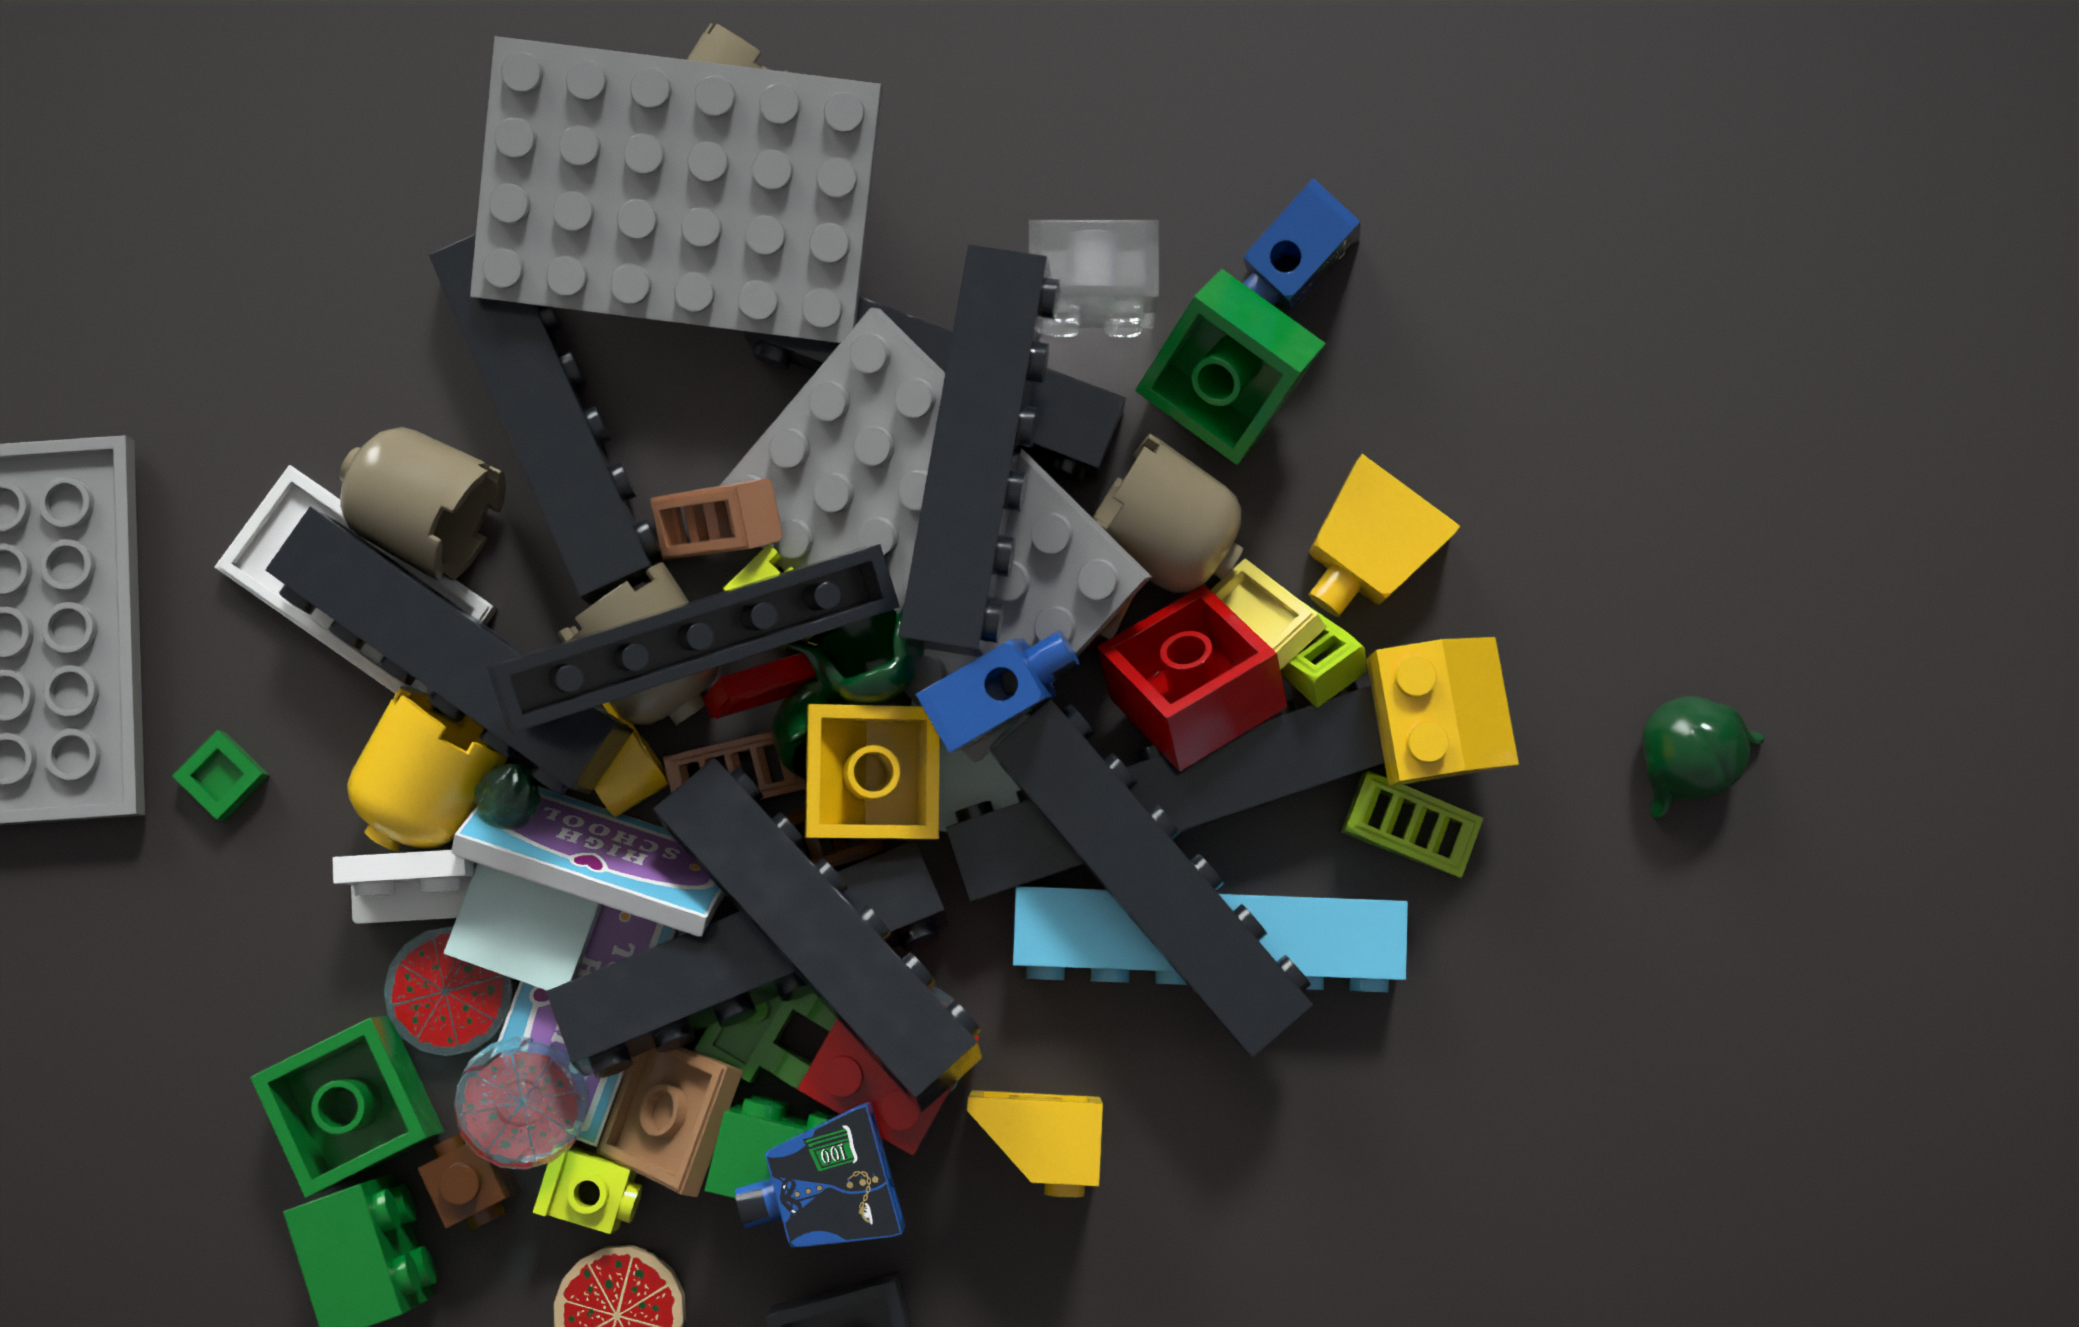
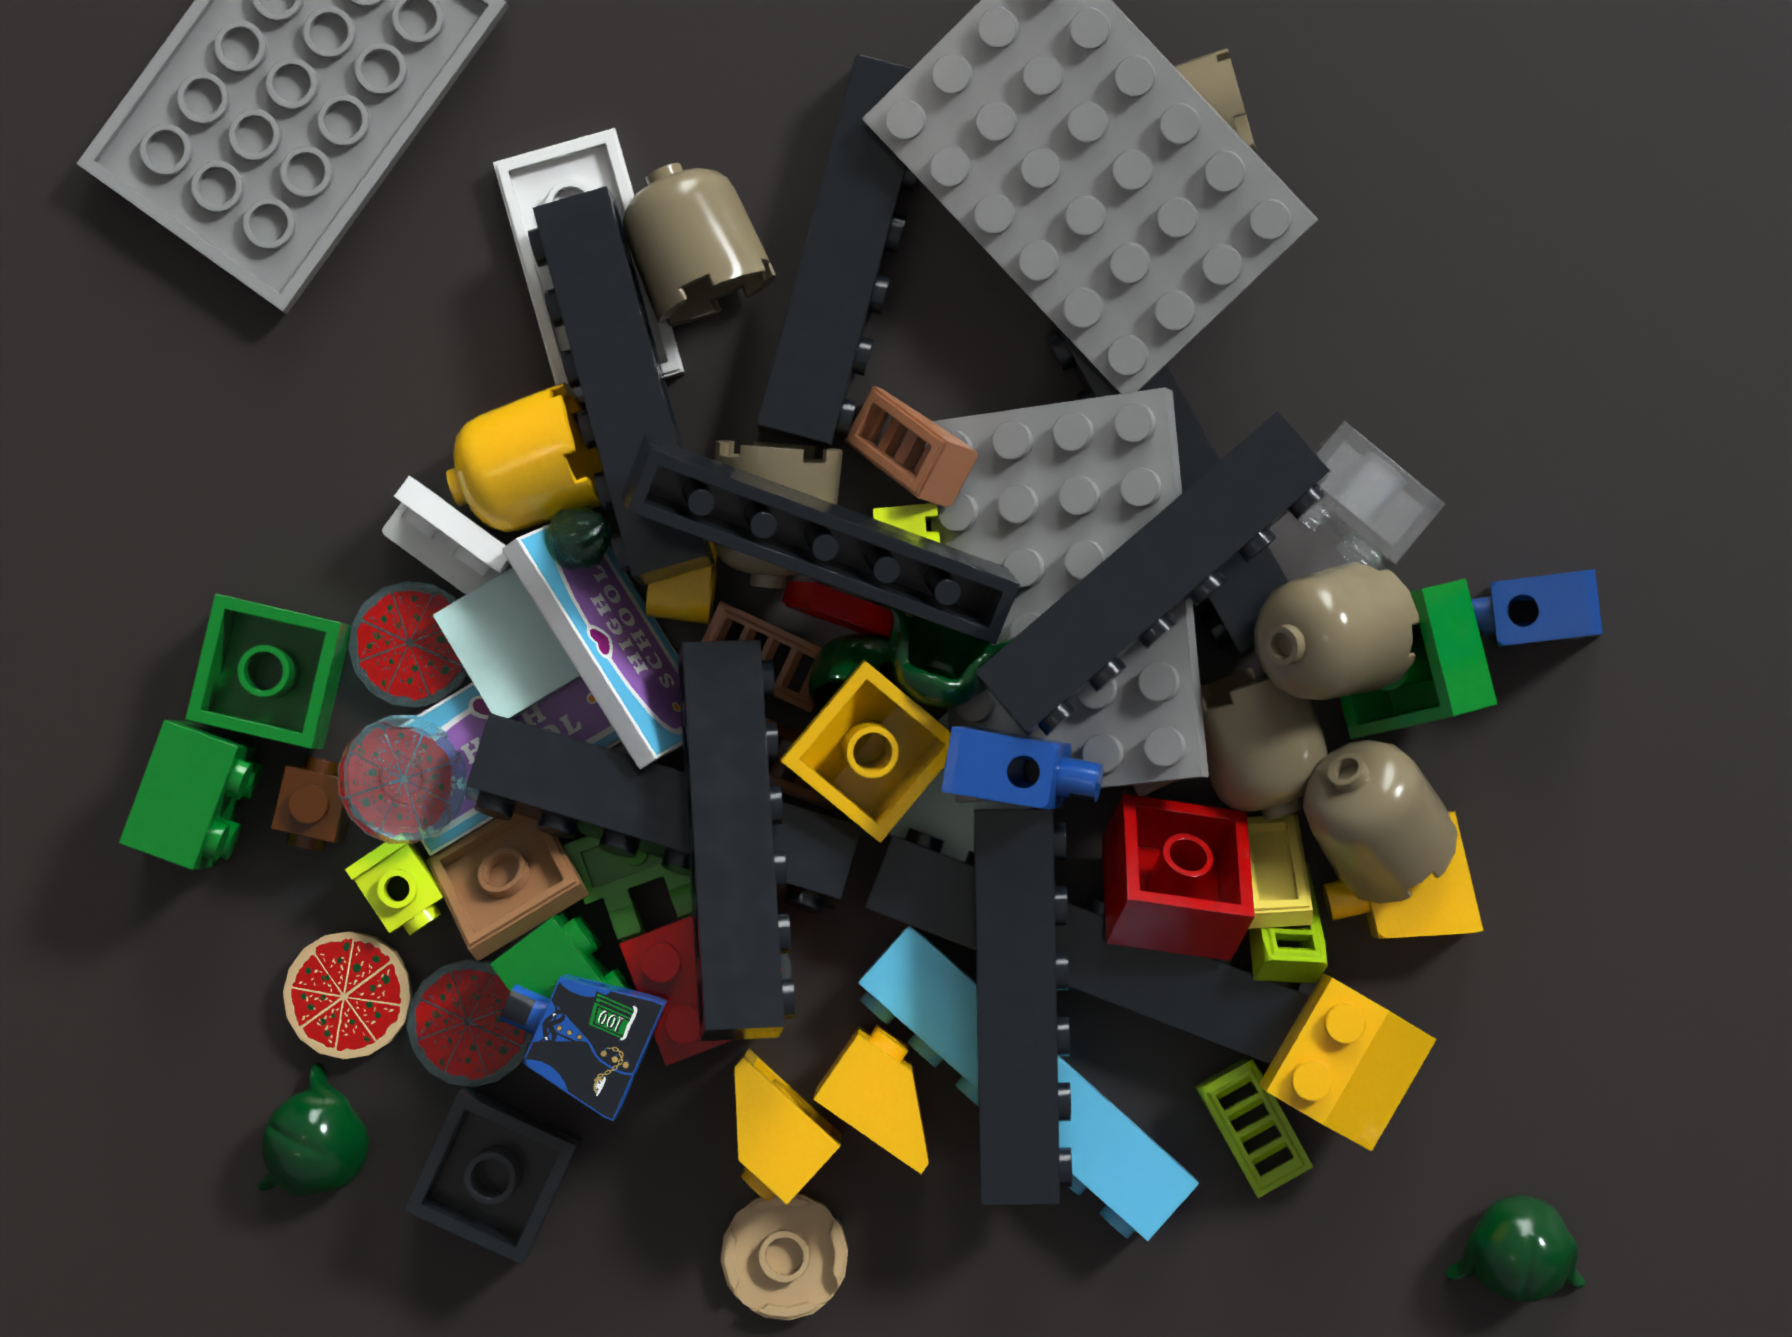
camera: 40 degrees right, 5 degrees up
green tile [172,730,270,821] -> none
none -> red tile [407,958,534,1087]
none -> tan tile [721,1192,848,1320]
none -> yellow slope [813,1025,929,1174]
none -> dark tan cylinder [1254,562,1419,700]
none -> dark tan cylinder [1303,740,1457,904]

